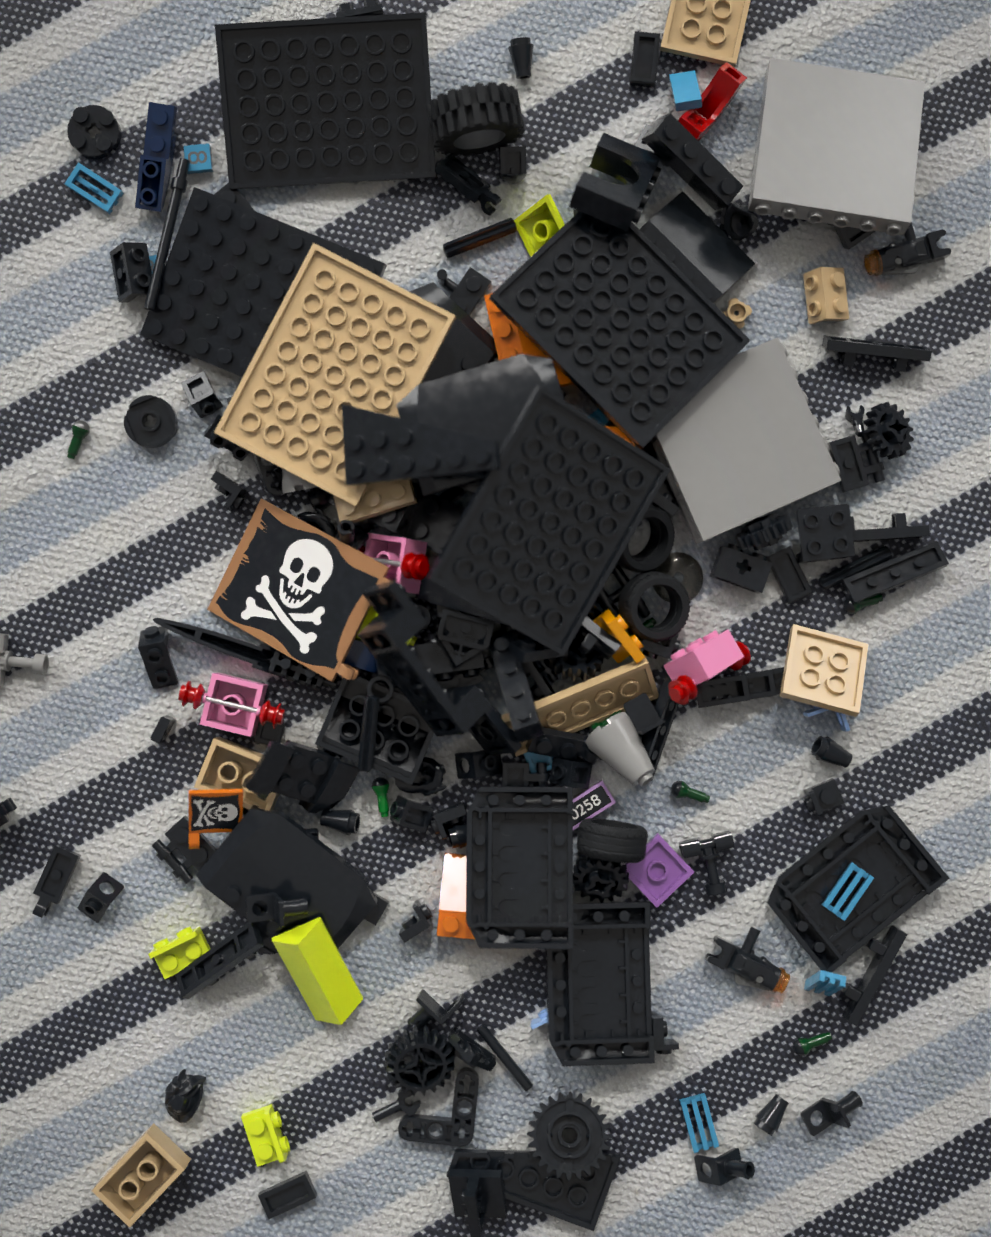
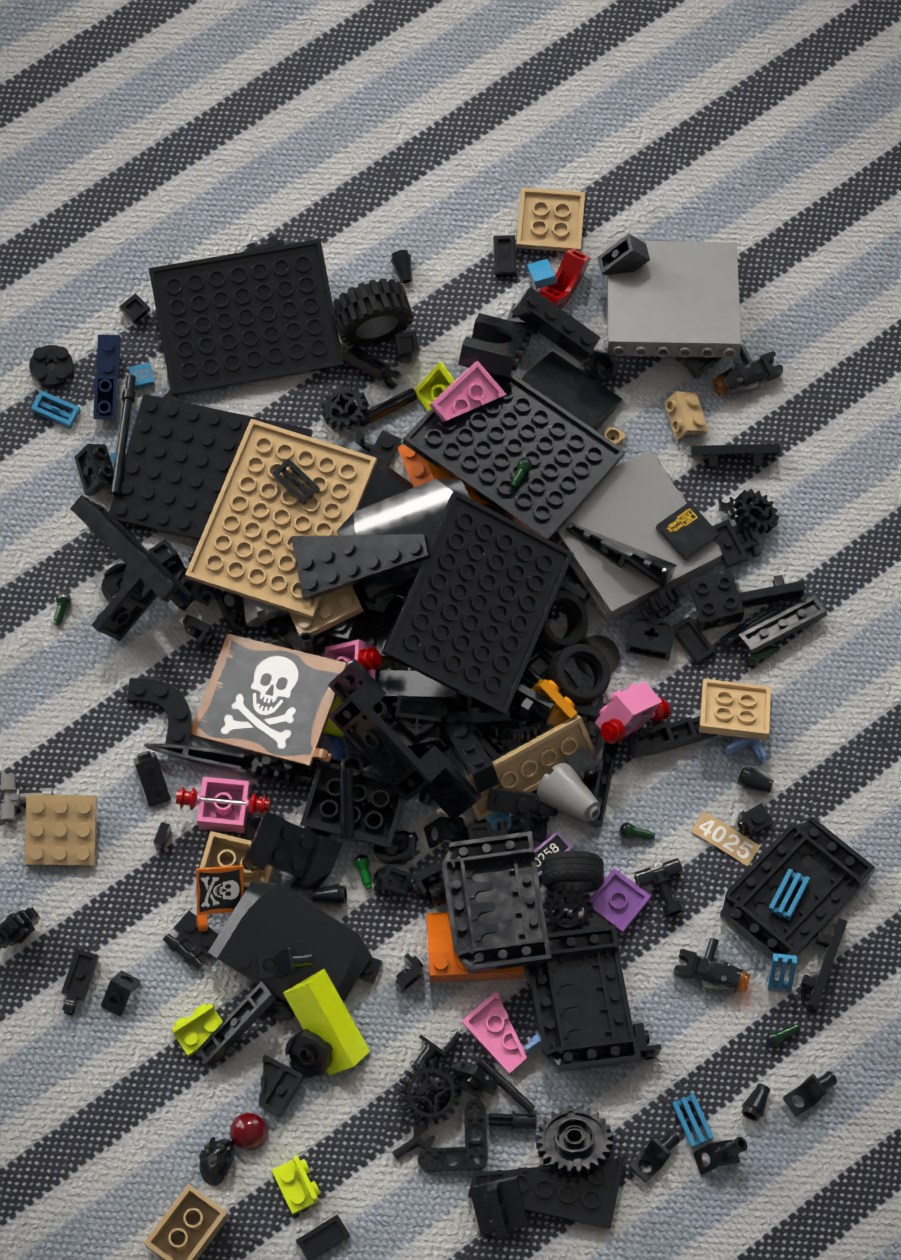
camera: 10 degrees left, 20 degrees down
none -> tan plate [25,795,97,866]
none -> black piece [70,495,196,641]
none -> black plate [119,293,150,324]
none -> black plate [127,678,193,746]
none -> dark red hair [230,1112,269,1151]
none -> black wing [259,1055,305,1119]
none -> black tile [272,458,320,505]
none -> black plate [285,1029,333,1078]
none -> black gear [321,386,369,431]
none -> bright pink wing [429,361,506,422]
none -> bright pink wing [462,990,527,1075]
none -> black axle [488,1111,537,1130]
none -> dark green piece [510,458,532,489]
none -> black wedge [566,523,677,588]
none -> black slope [597,234,650,275]
none -> black bracket [629,1131,680,1183]
none -> black tile [656,502,719,560]
none -> tan sticker [691,812,760,867]

